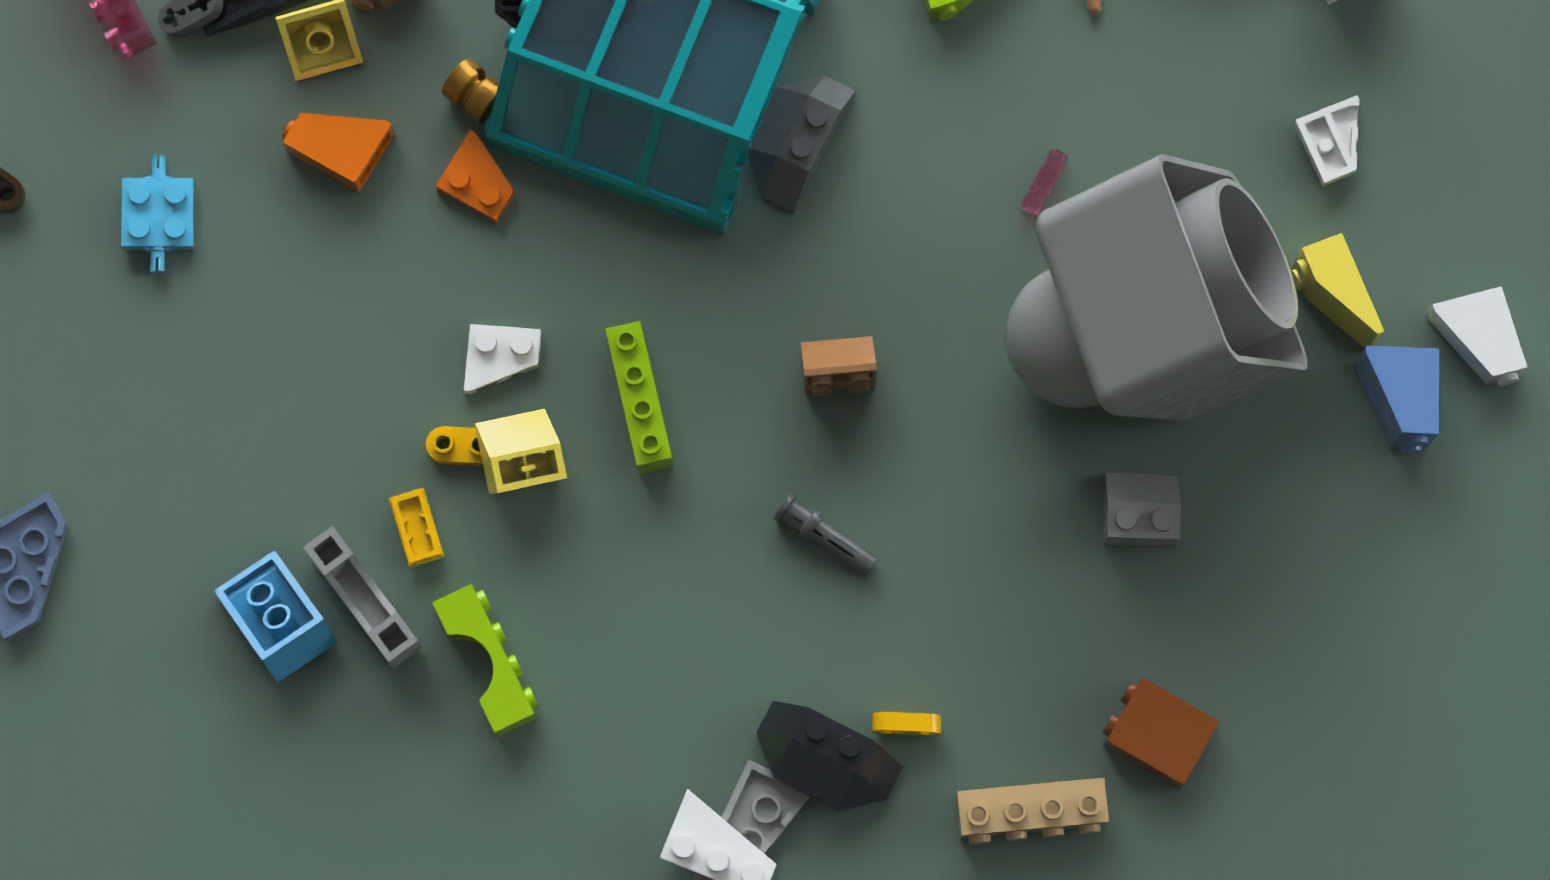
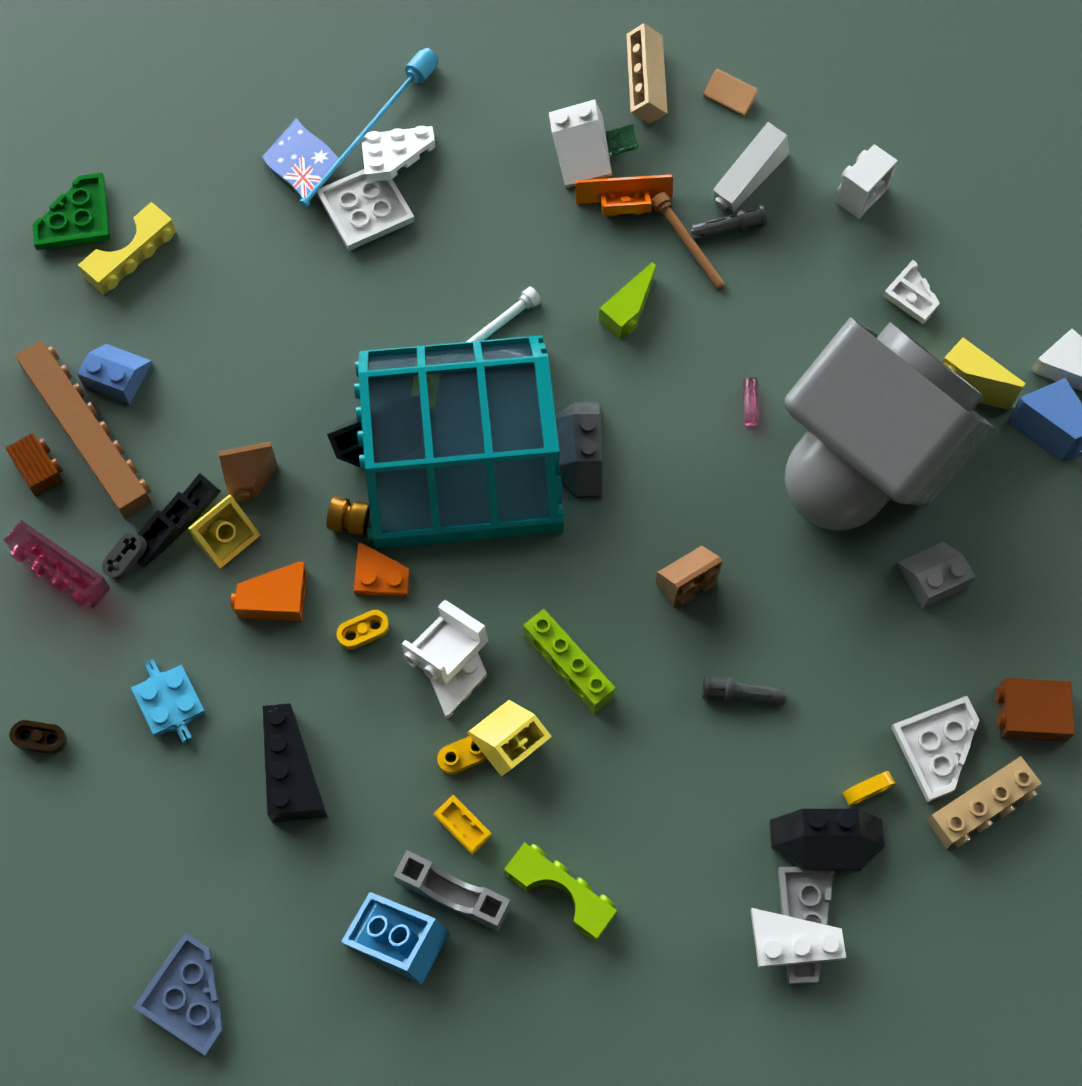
camera: 30 degrees left, 10 degrees down
none -> black wedge [263,703,328,823]
none -> yellow plate [336,610,389,650]
none -> white panel [401,600,488,685]
none -> white plate [891,696,979,803]

